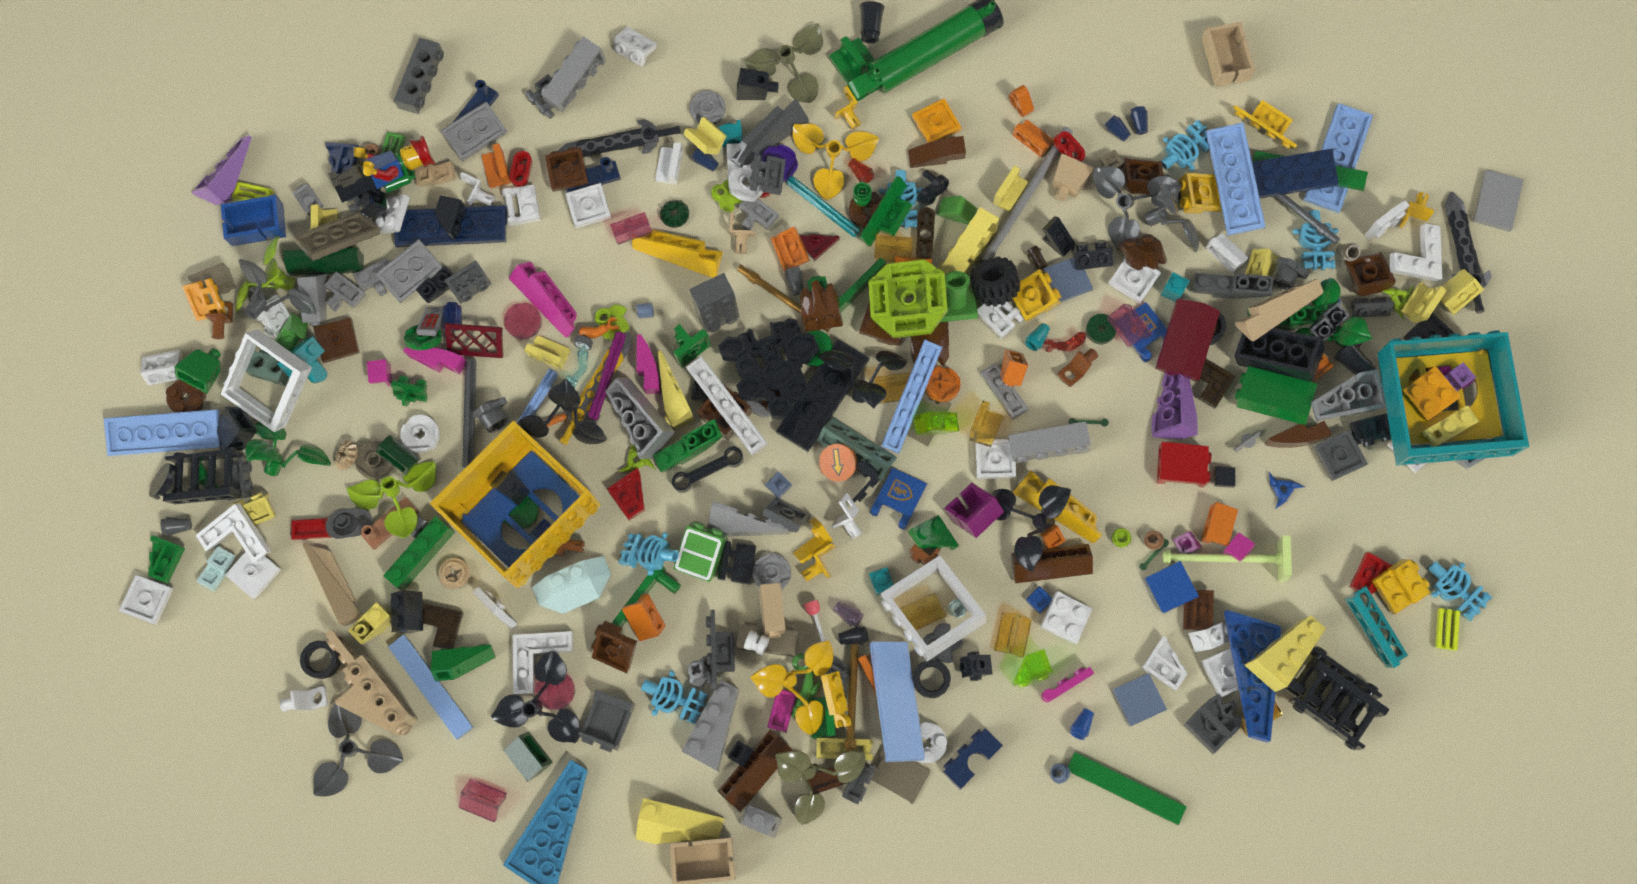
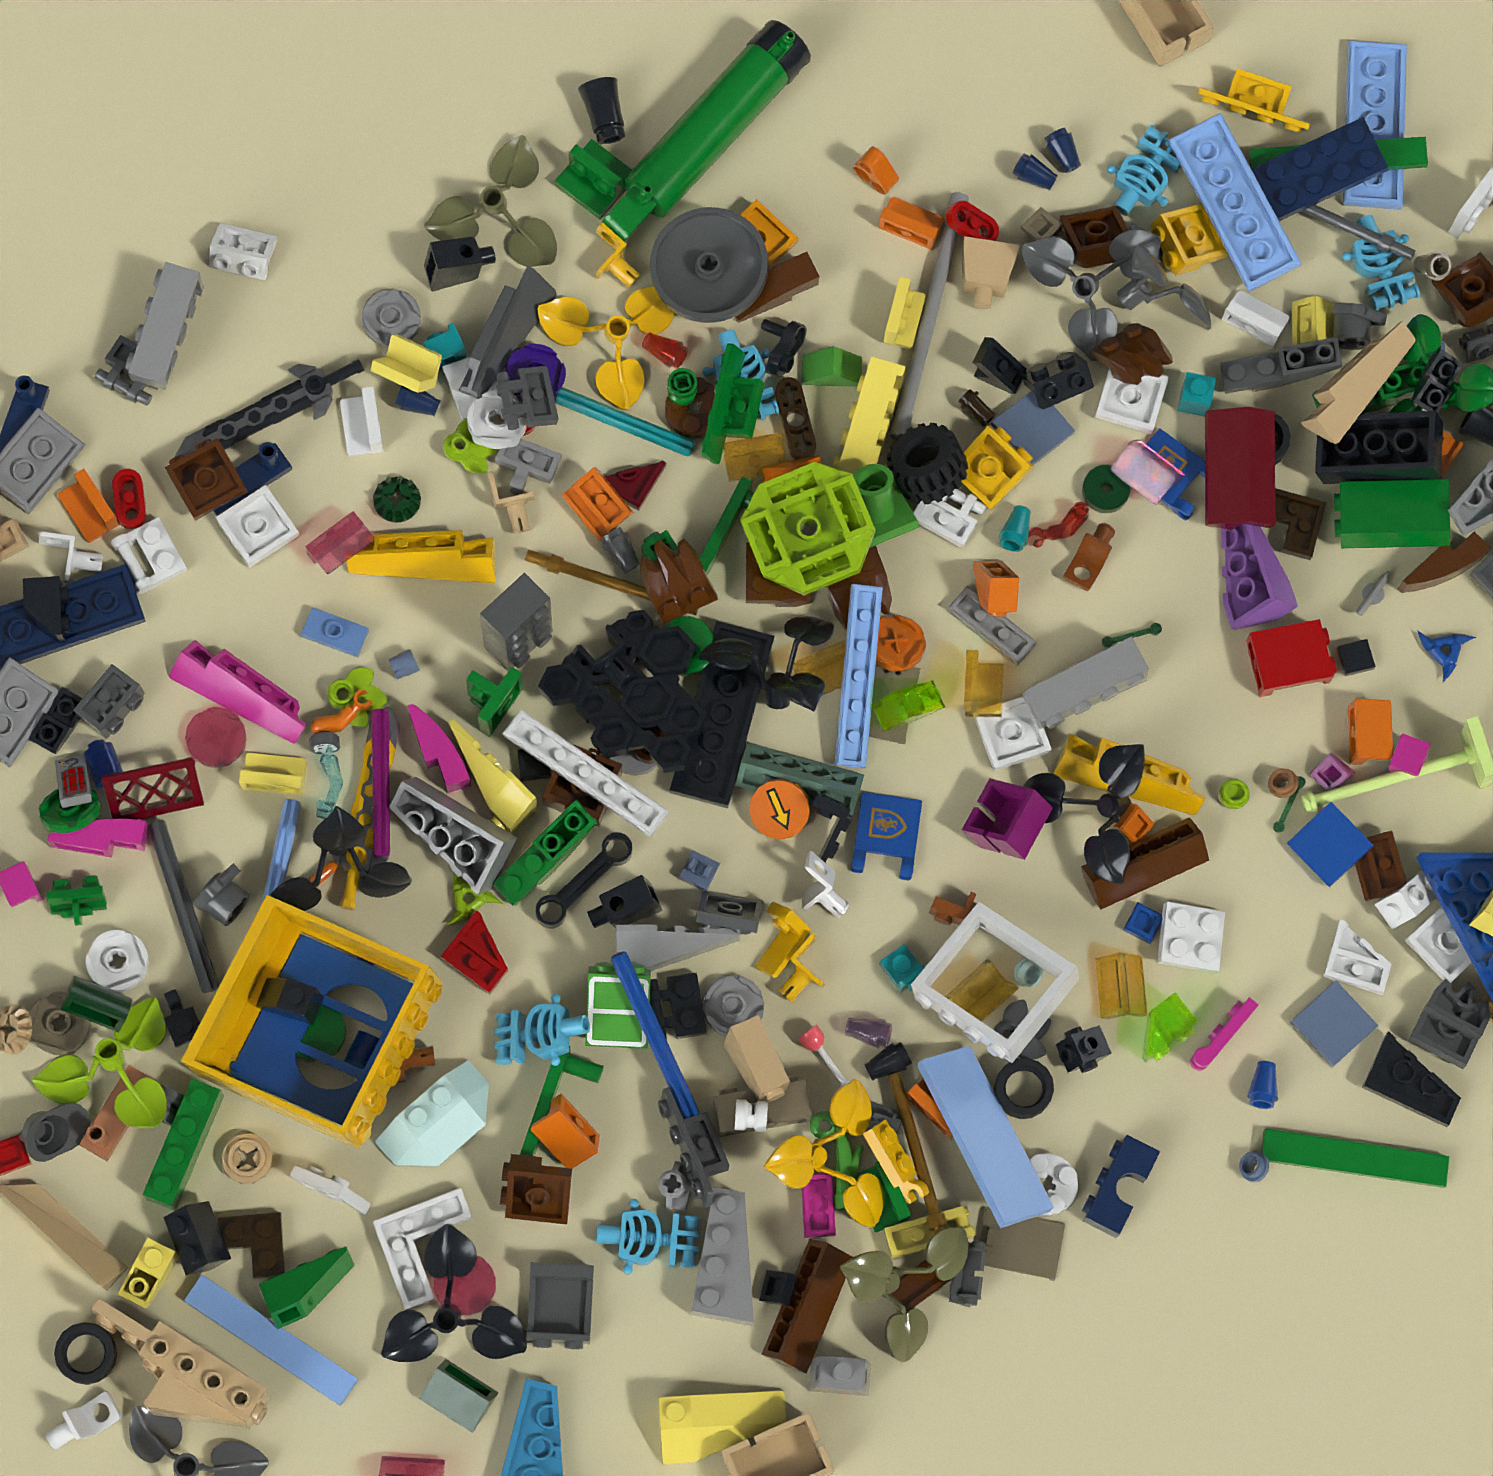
camera: 30 degrees left, 0 degrees up
green wing [908,515,959,550] -> none
none -> black plate [164,989,200,1048]
none -> medium blue plate [301,607,369,658]
none -> black torso [587,875,663,928]
none -> blue axle [611,951,699,1119]
none -> dark grey dish [650,207,769,323]
none -> black wing [1362,1031,1461,1127]

